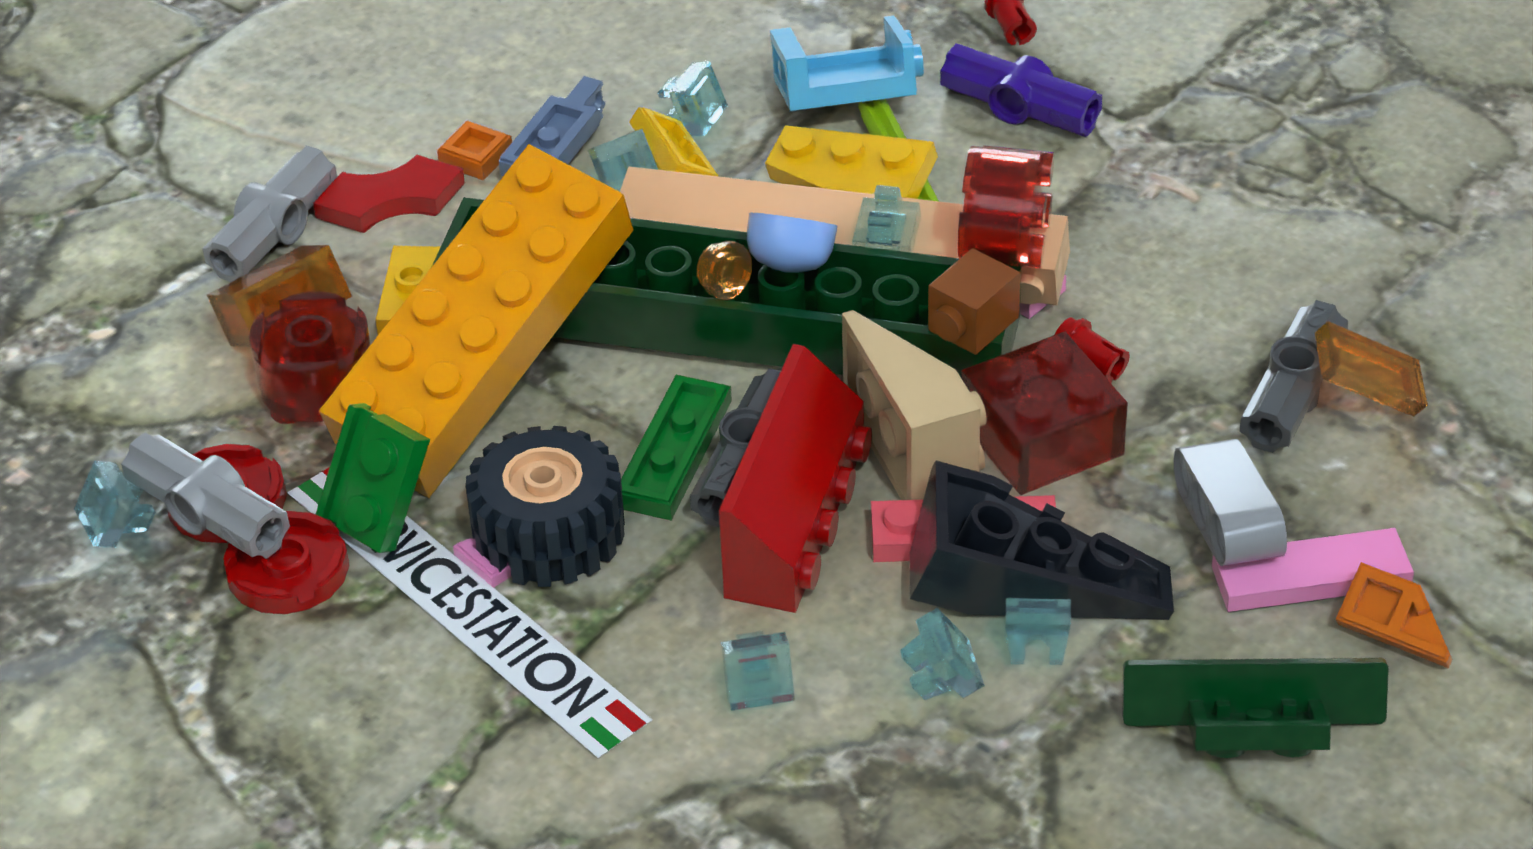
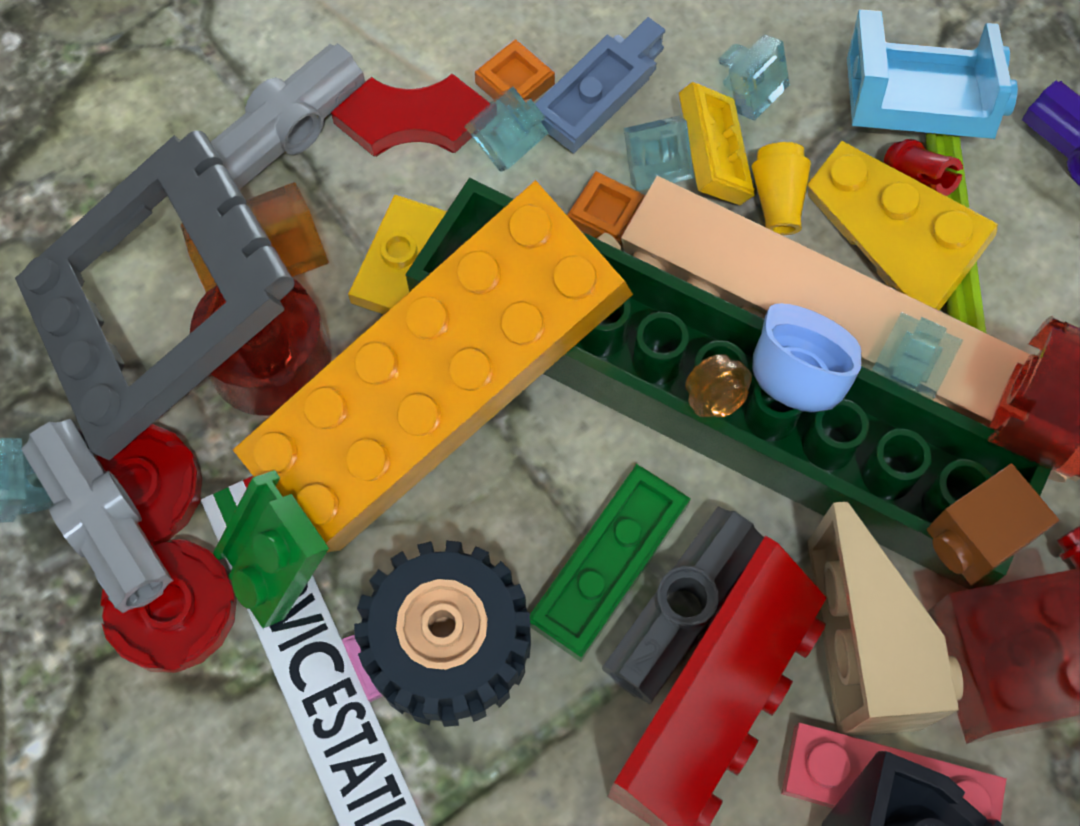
camera: 15 degrees right, 25 degrees up
none -> dark grey hinge [15,130,294,460]
none -> clear light blue tile [464,86,549,172]
none -> yellow cone [751,142,811,236]
none -> red pin [883,139,963,196]

